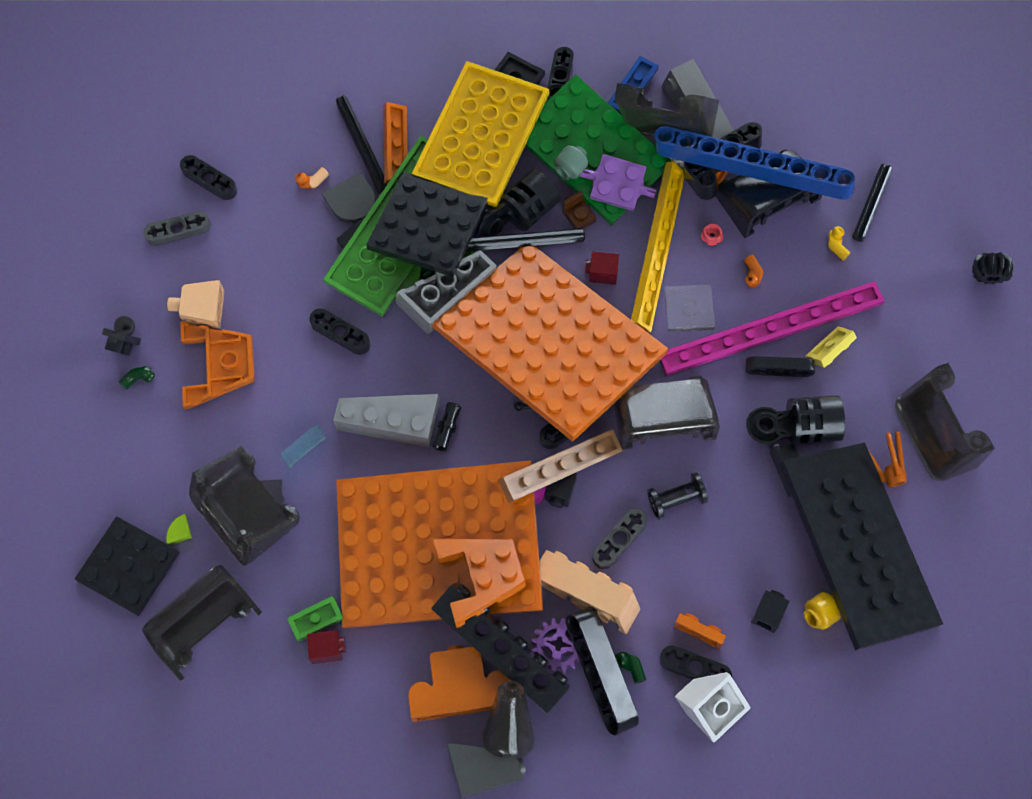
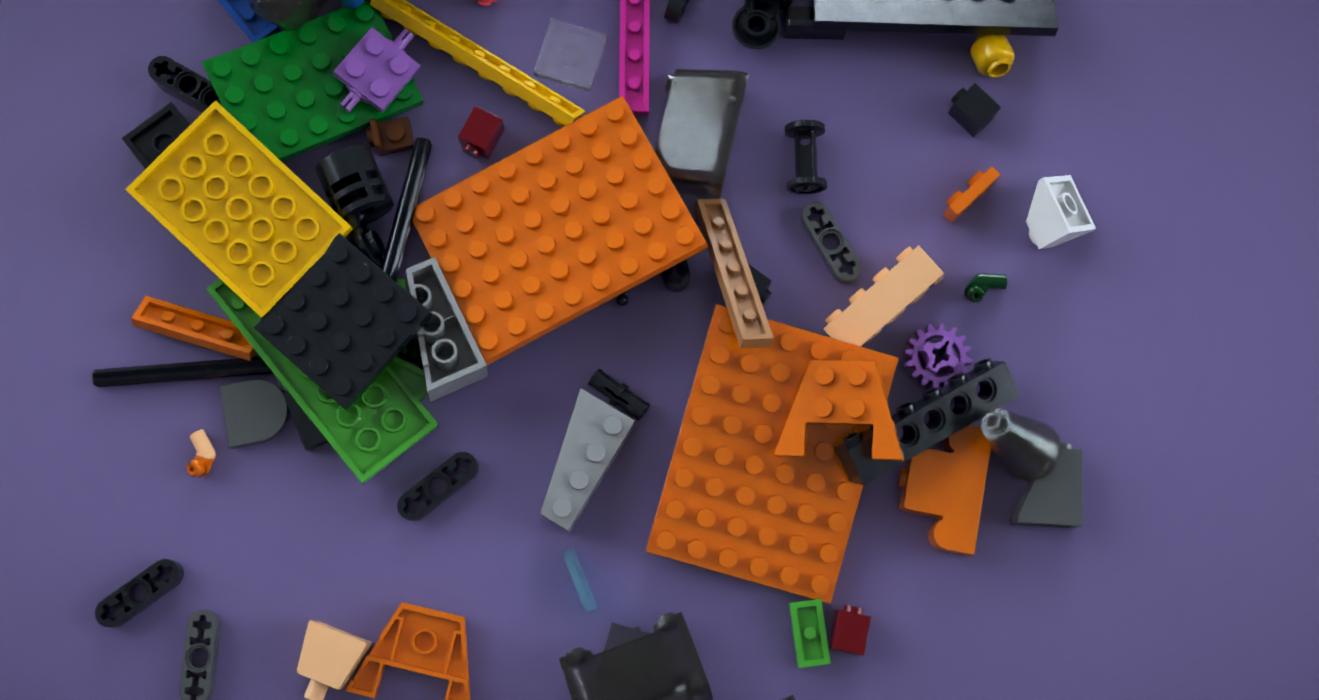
camera: 75 degrees left, 10 degrees up
sand green head [554,145,588,180] -> none
beam [566,607,639,735] -> none
black beam [660,646,732,680] -> none

